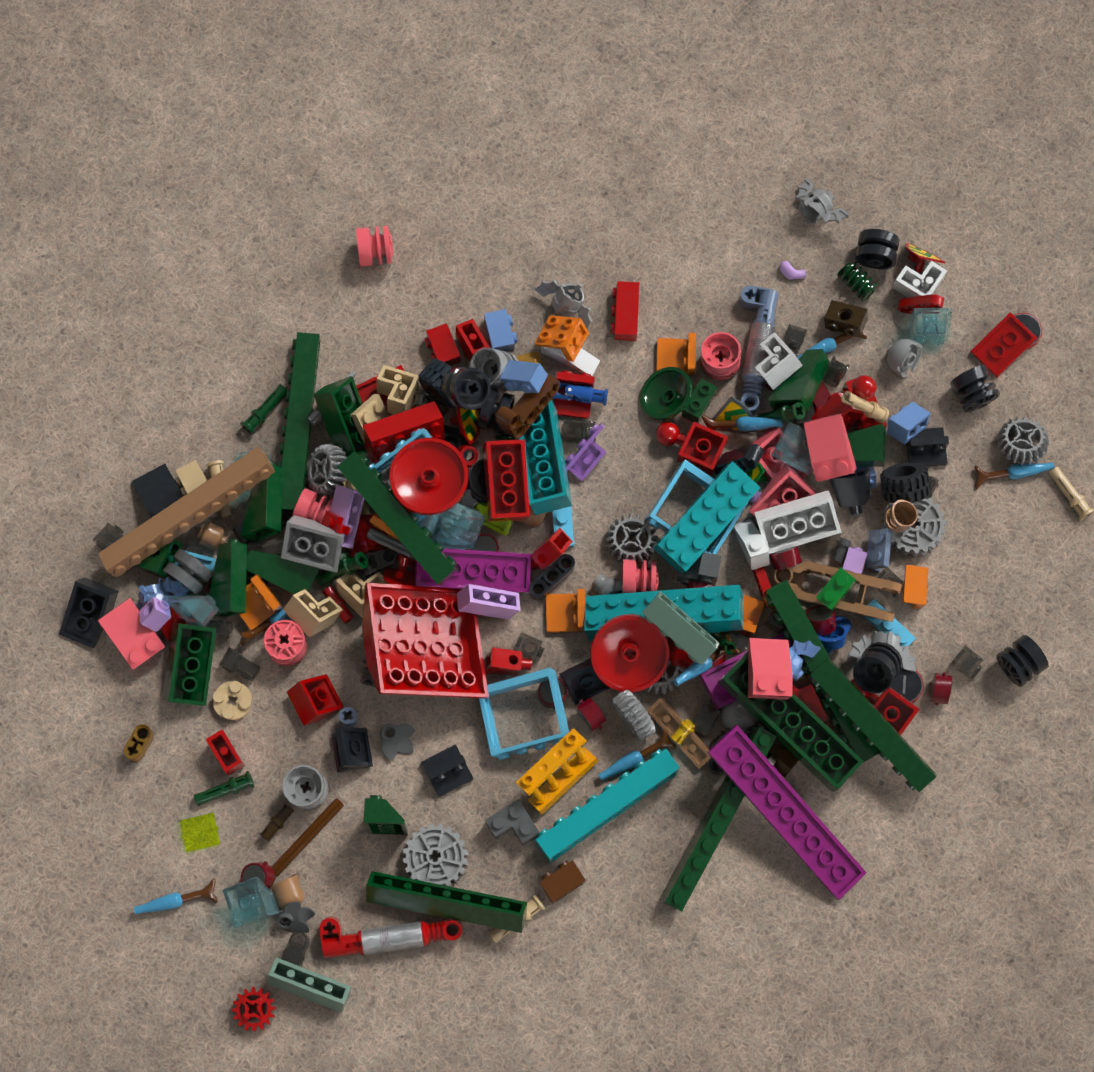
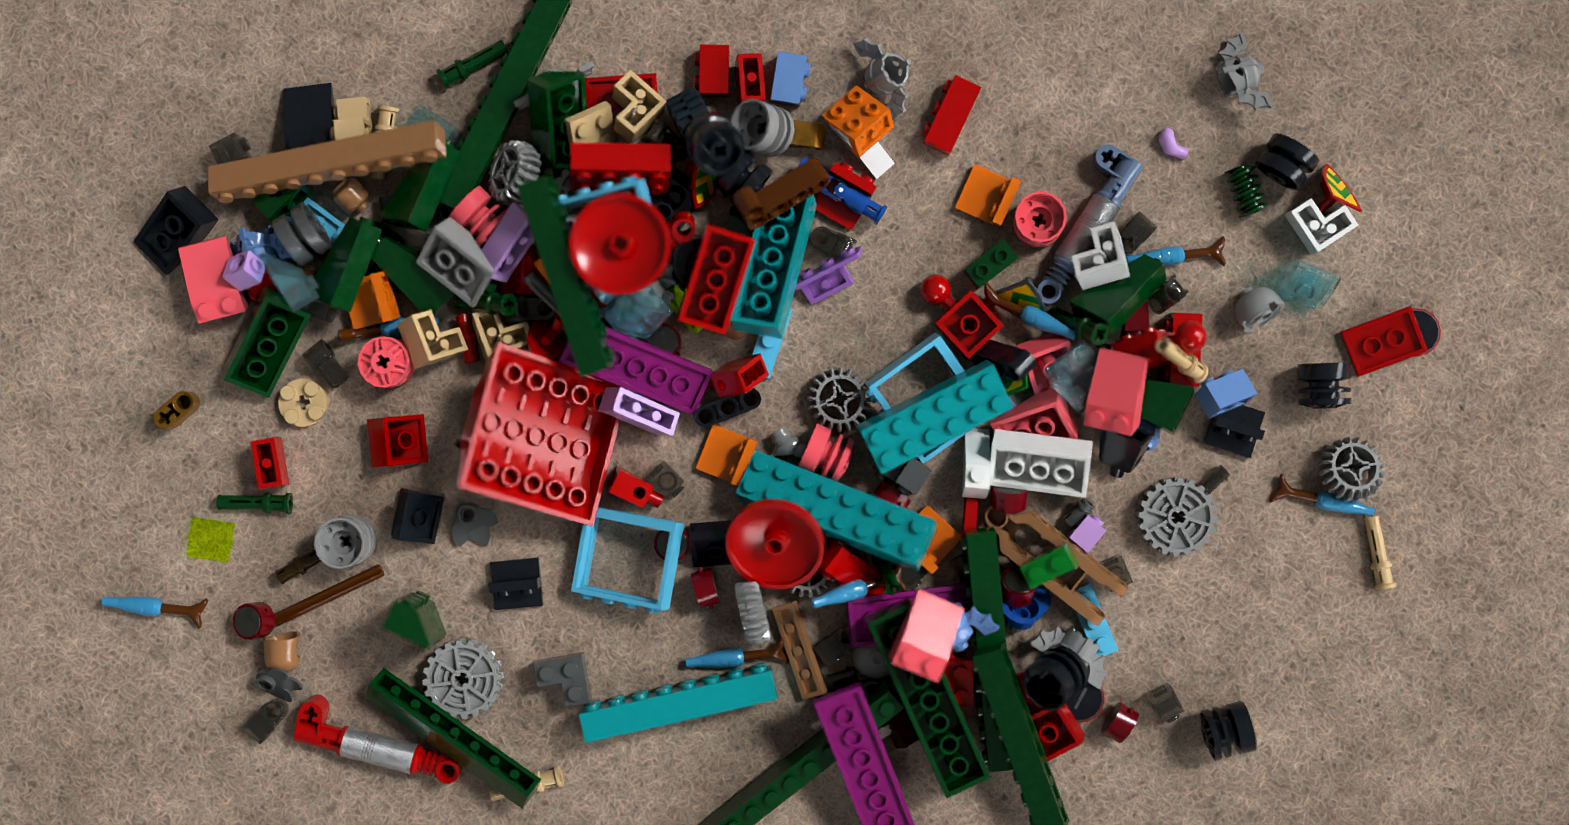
camera: 25 degrees right, 15 degrees up
clear light blue slope [223,877,279,928] -> none
red gear [232,987,277,1032] -> none
sand green brick [267,957,351,1013] -> none
red plate [321,510,351,535] -> none
sand blue bush [339,707,358,727] -> none
medium blue brick [500,360,548,393] -> none
light orange fence [516,728,598,815] -> none
reddish brown brick [539,860,586,904] -> none
dark green dish [640,367,692,420] -> none
sand green brick [642,591,719,665] -> none
yellow pin [671,719,695,744] -> none
dark brown brick [824,300,868,337] -> none
sand blue bracket [866,528,892,572] -> none
black tyre [880,463,931,503] -> none
medium nougat helmet [885,500,918,533] -> none
red beam [897,294,945,314] -> none
orange panel [903,565,929,609] -> none

